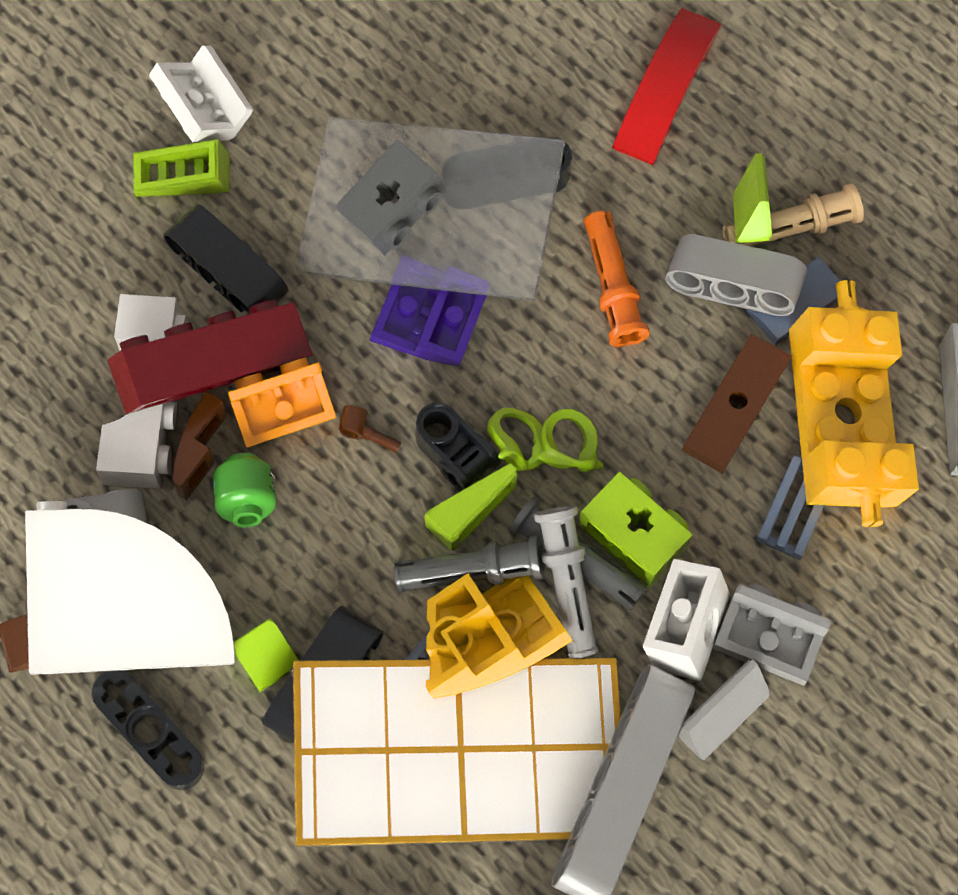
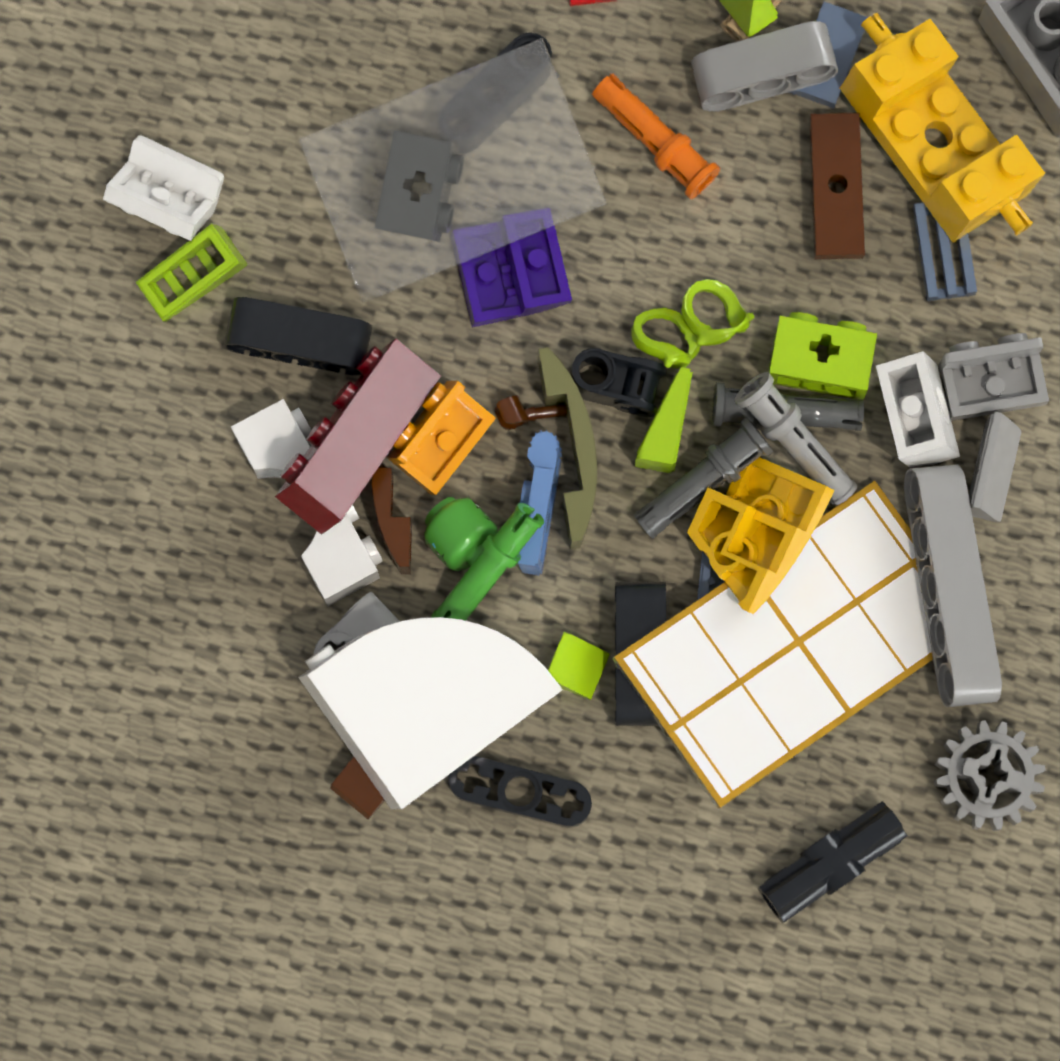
camera: 30 degrees left, 10 degrees up
none -> bright green pin [431,503,544,621]
none -> medium blue hinge [518,430,562,575]
none -> olive slope [537,347,597,550]

